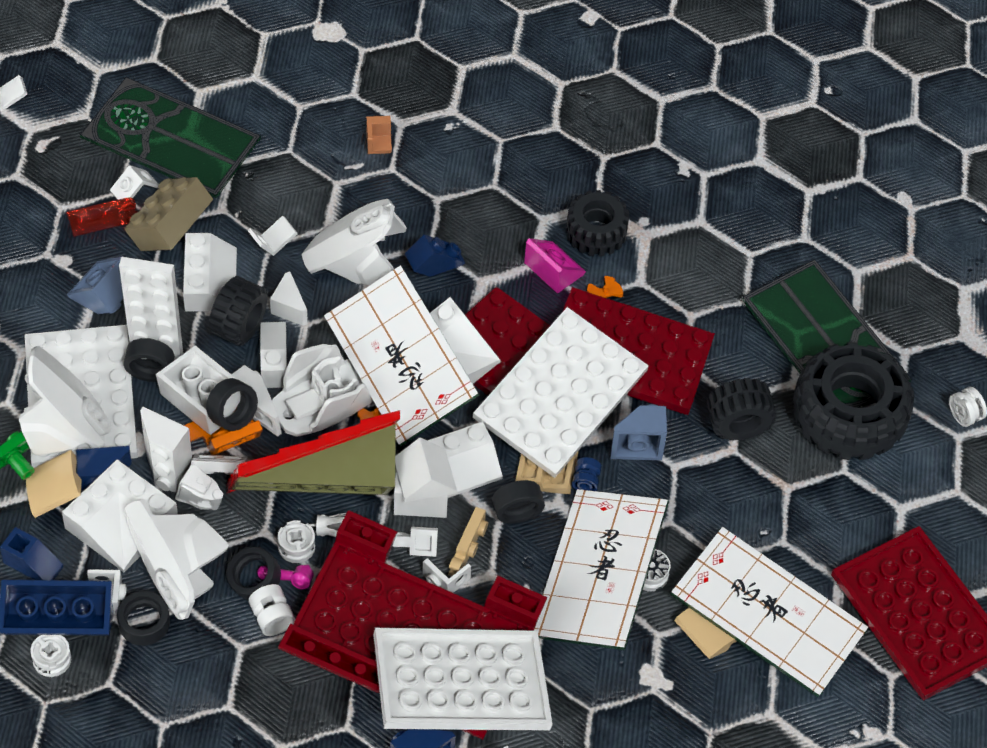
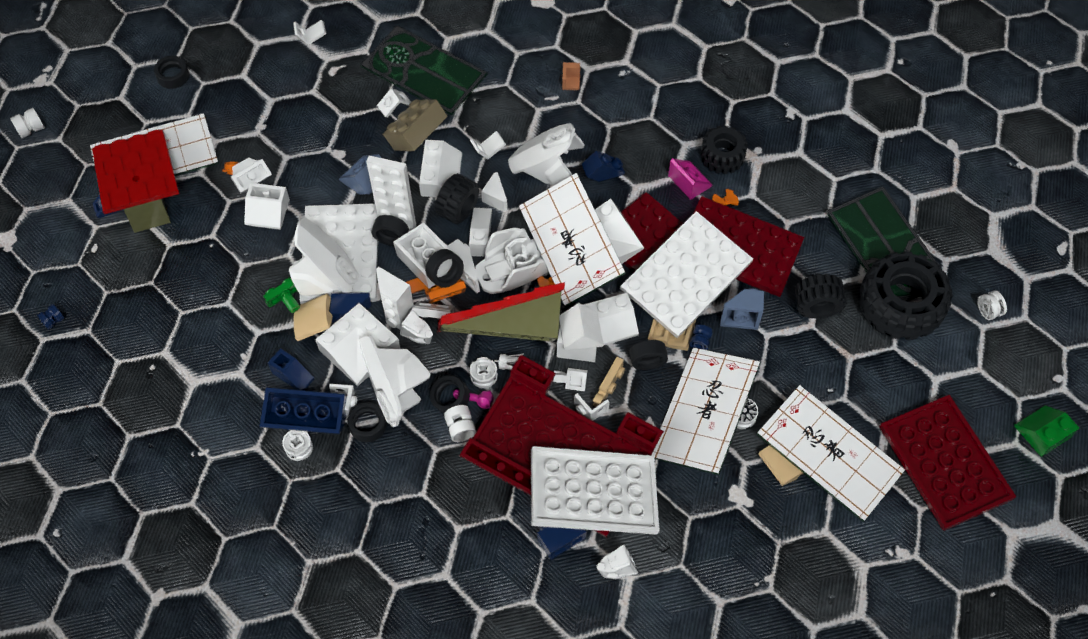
camera: 10 degrees right, 5 degrees up
clear red plate [67,197,138,237] -> none

